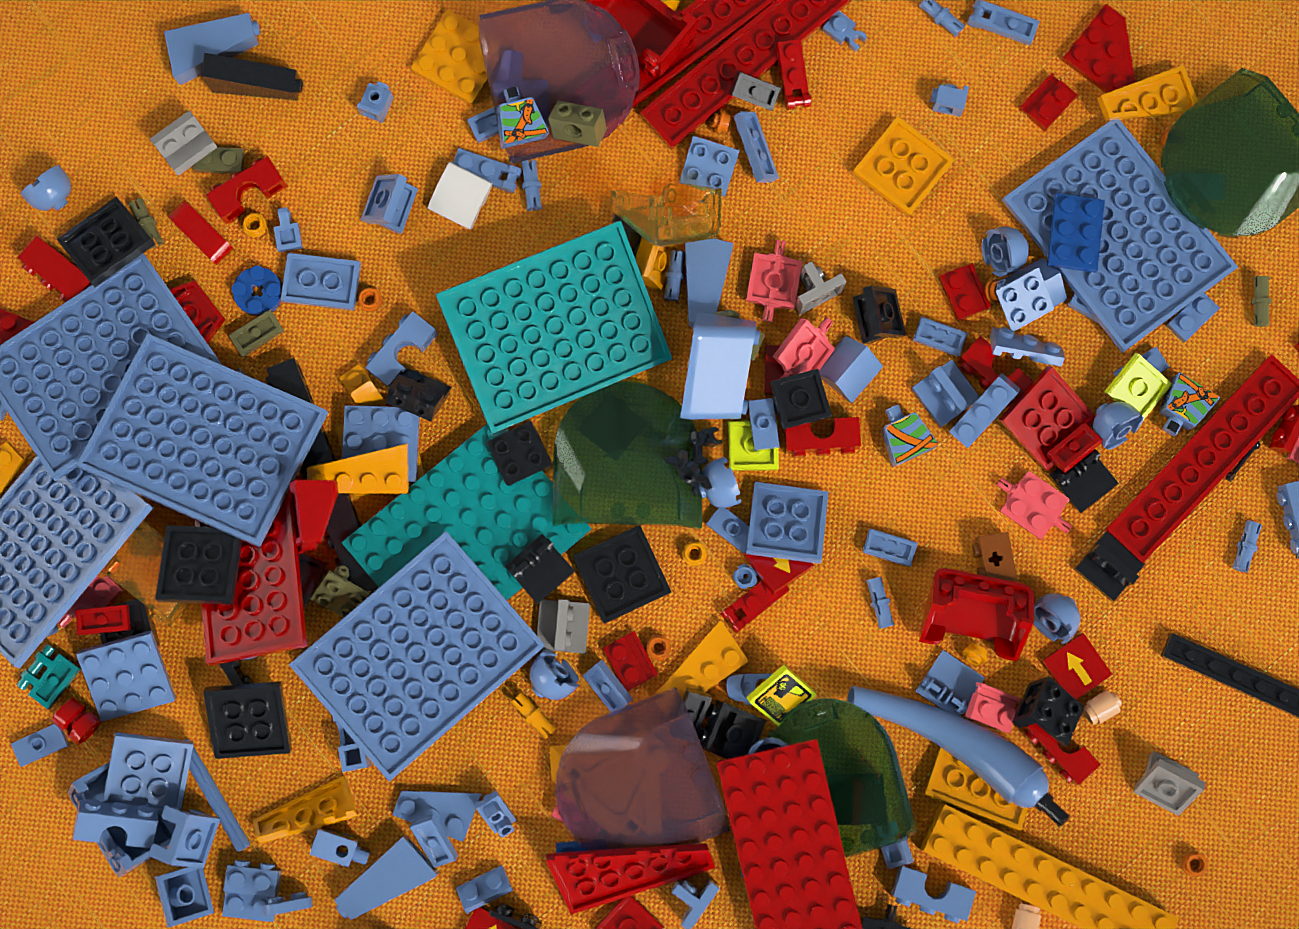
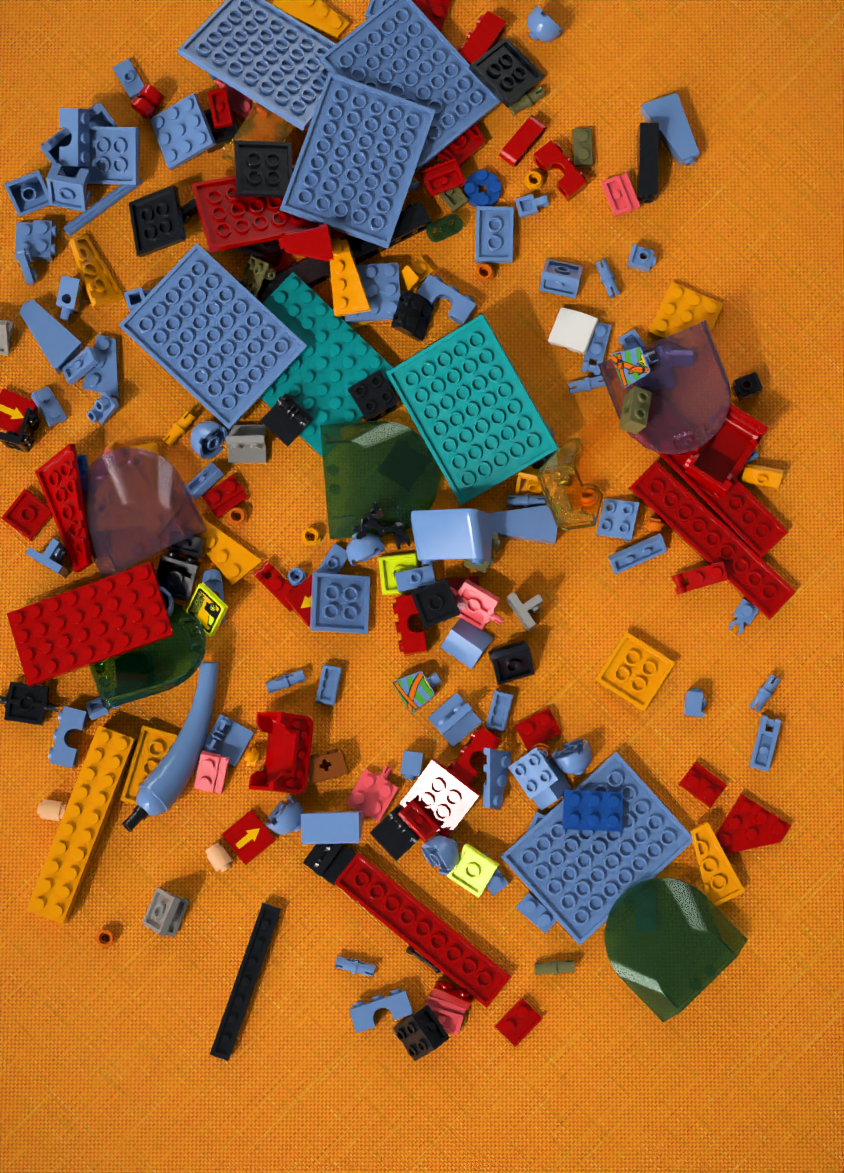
camera: 90 degrees right, 0 degrees up
teal plate [16,644,81,709] -> none
light grey bracket [150,110,217,176] -> none
black plate [573,525,672,624] -> none
plate [728,71,781,111] -> none
coral plate [746,240,802,322] -> none
medium blue arch [949,373,1020,448] -> none
black bracket [1012,676,1084,746] -> none
red arch [1023,723,1101,785] -> none
torso [1159,372,1220,436] -> none
none -> medium blue slope [300,811,364,844]
none -> medium blue brick [400,750,423,780]
none -> red plate [421,158,465,198]
none -> clear green plate [426,214,463,242]
none -> orange plate [579,489,598,506]
none -> medium blue pin [595,259,620,298]
none -> coral plate [601,172,640,218]

